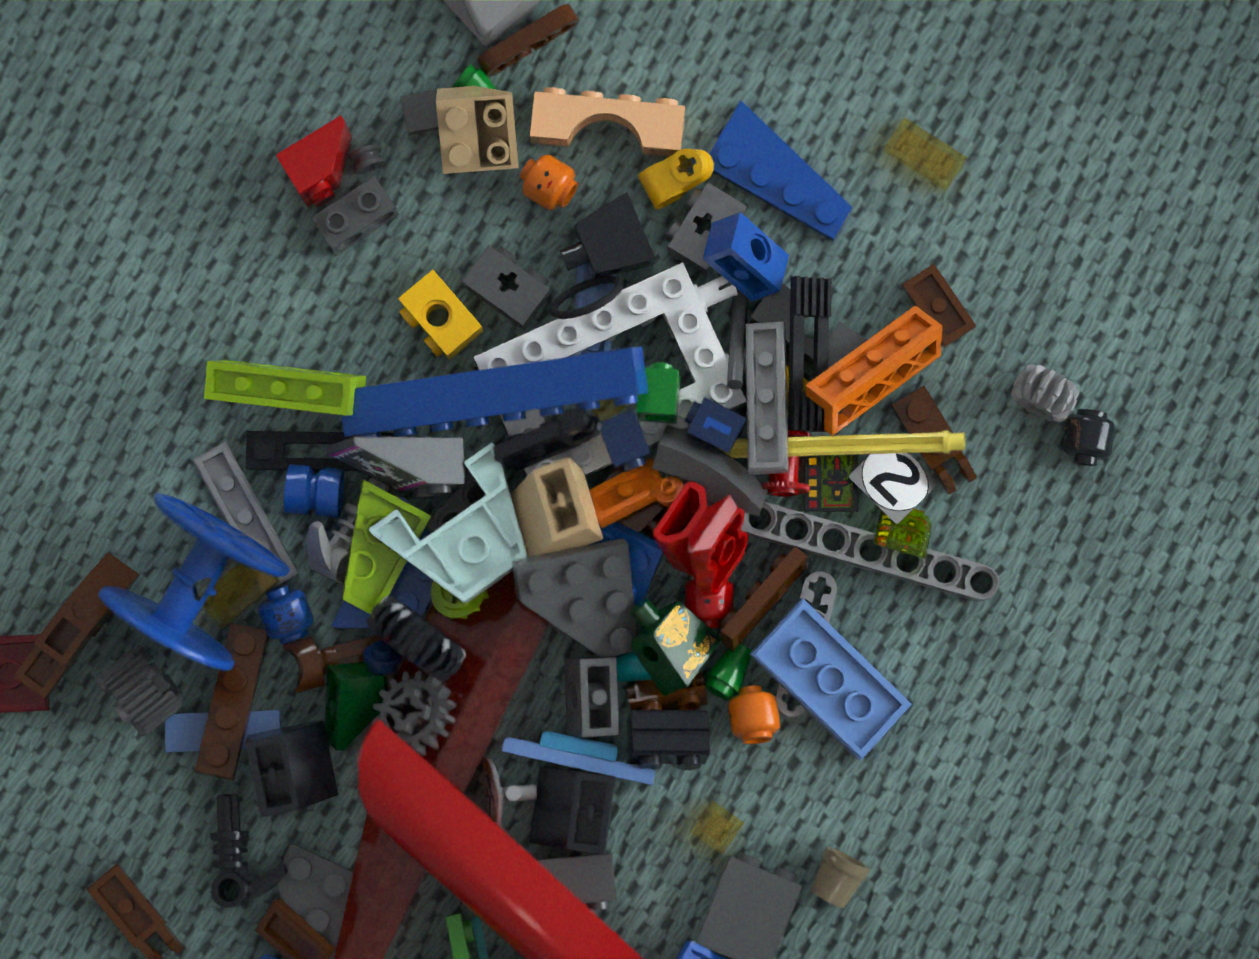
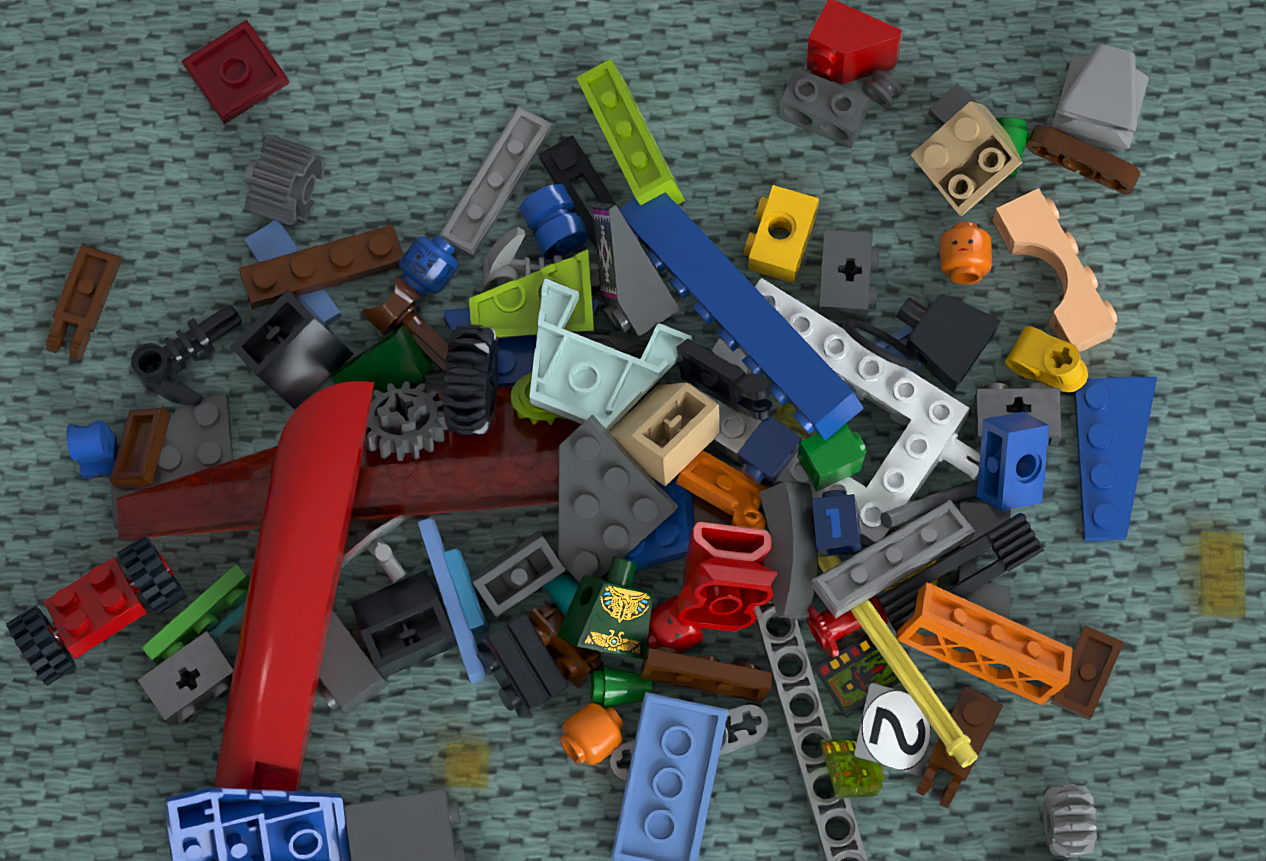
camera: 60 degrees right, 10 degrees down
reddish brown slope [14,552,140,699] -> none
blue piece [98,493,290,670] -> none
clear yellow tile [200,563,281,628] -> none
dark blue plate [363,640,402,674] -> none

